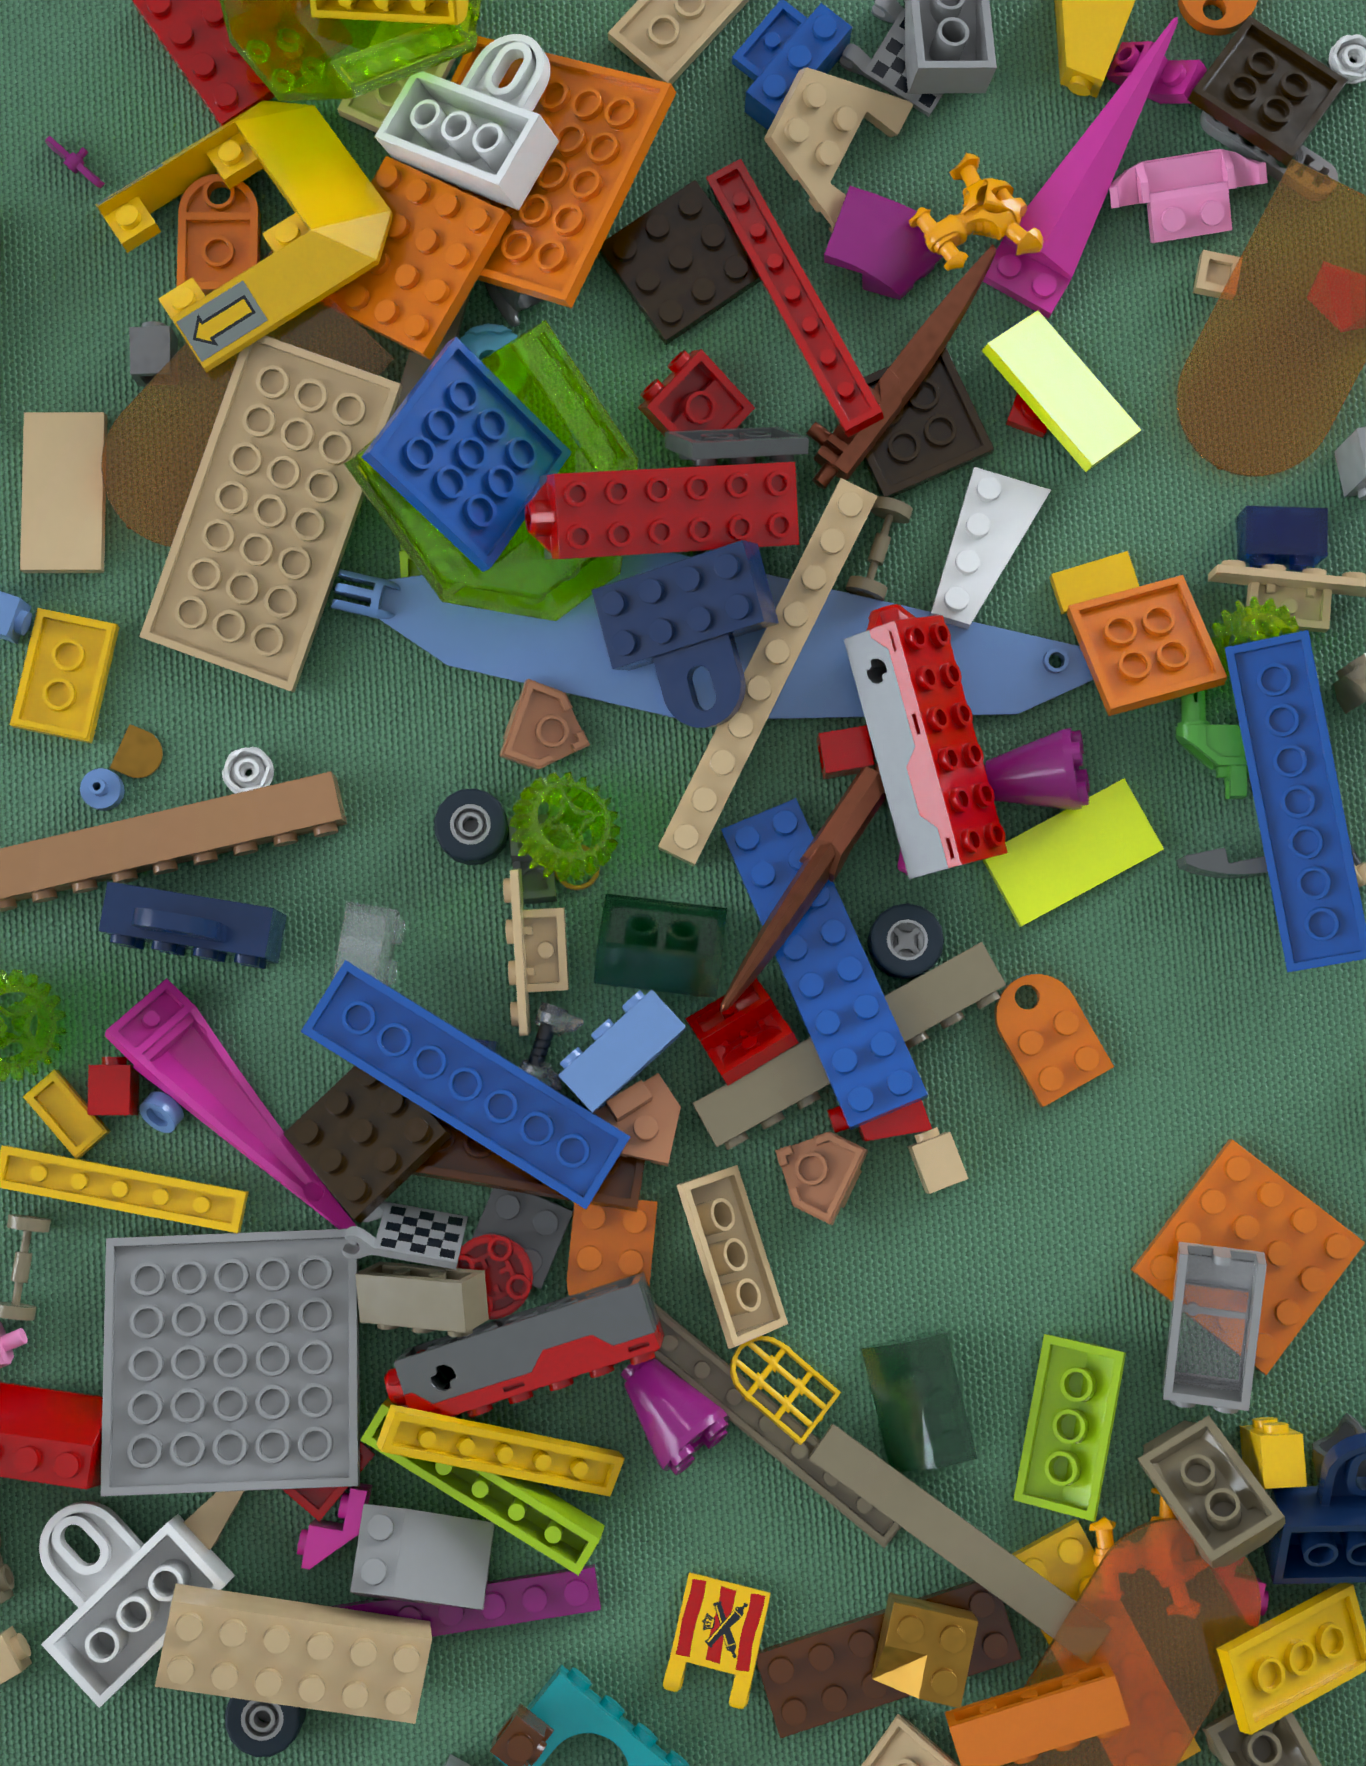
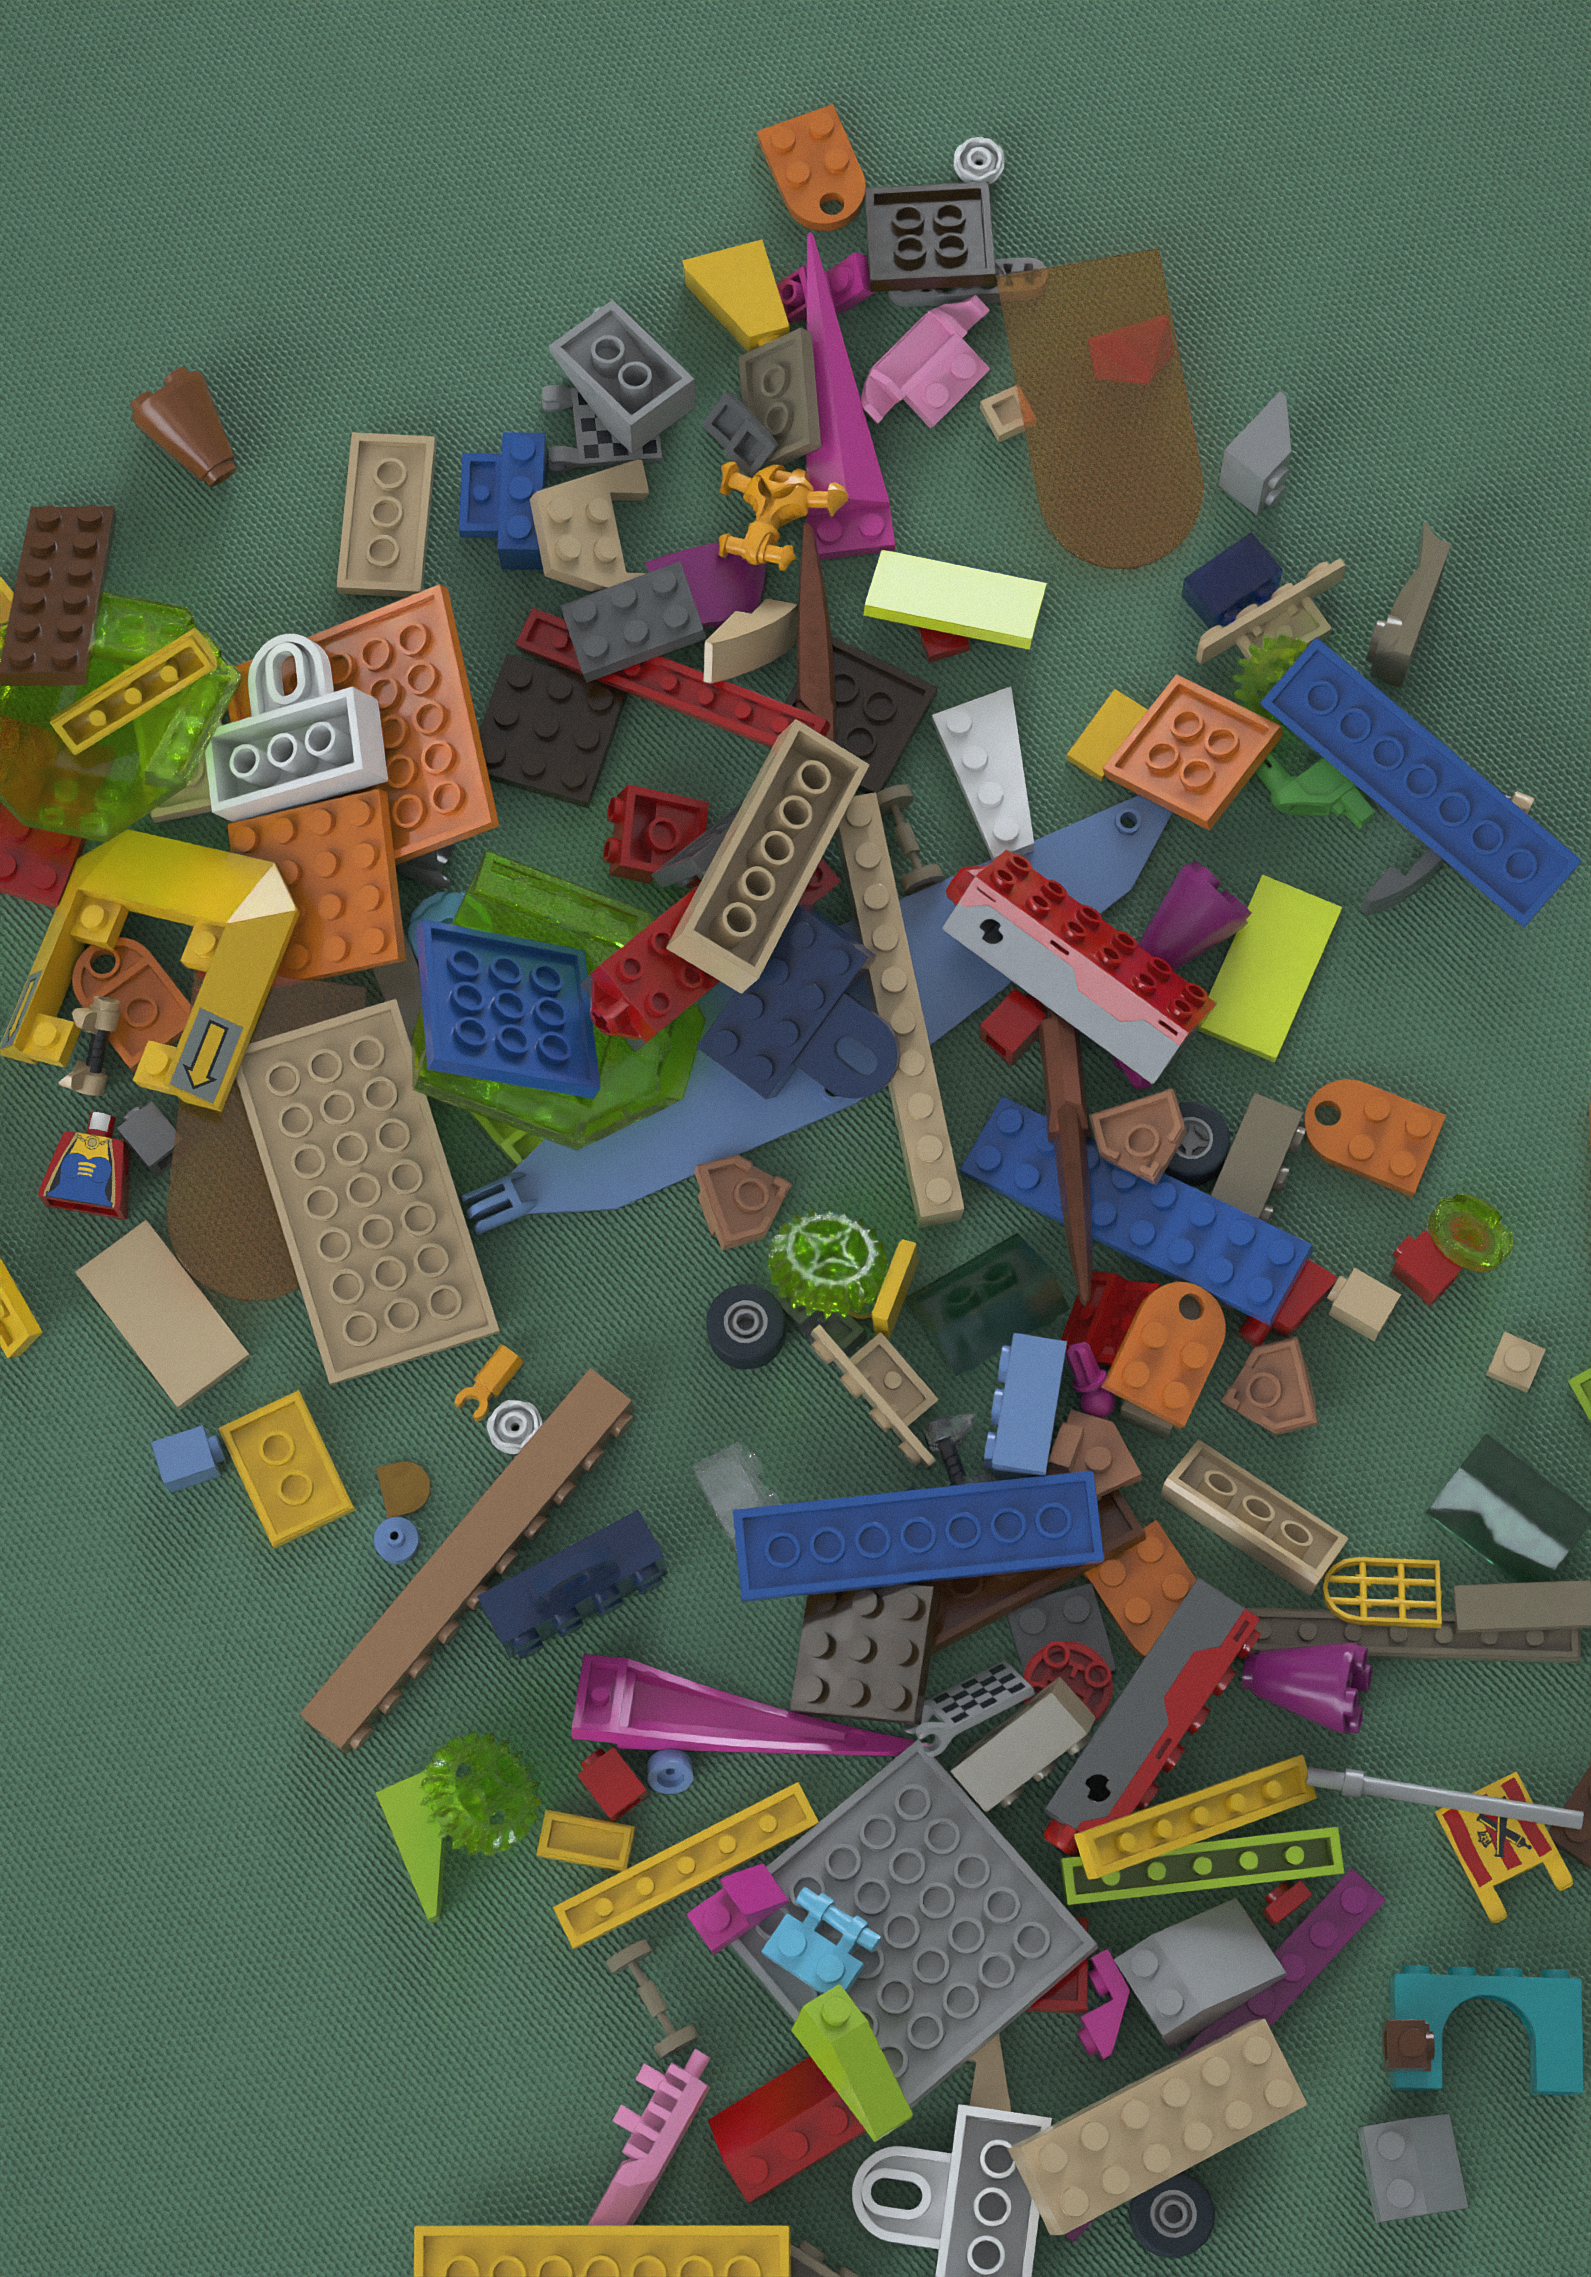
camera: 30 degrees left, 10 degrees down
none -> torso [38,1112,131,1220]
none -> tan piece [58,996,120,1096]
none -> light orange bar [454,1344,524,1423]
none -> dark grey plate [560,561,707,682]
none -> tan brick [666,719,869,994]
none -> dark pink slope [686,1863,789,1955]
none -> dark grey slope [701,392,779,478]
none -> tan slope [704,599,798,683]
none -> dark tan plate [738,328,821,469]
none -> medium azure plate [761,1887,882,1994]
none -> lime slope [791,1984,913,2142]
none -> yellow tile [871,1239,919,1338]
none -> dark pink axle [1065,1342,1116,1419]
none -> nougat plate [1089,1088,1187,1186]
none -> orange plate [1102,1282,1226,1428]
none -> red plate [1261,1880,1312,1928]
none -> light grey bar [1306,1767,1584,1830]
none -> red brick [1391,1230,1465,1307]
none -> clear neon green tile [1428,1194,1513,1272]
none -> tan plate [1486,1332,1546,1393]

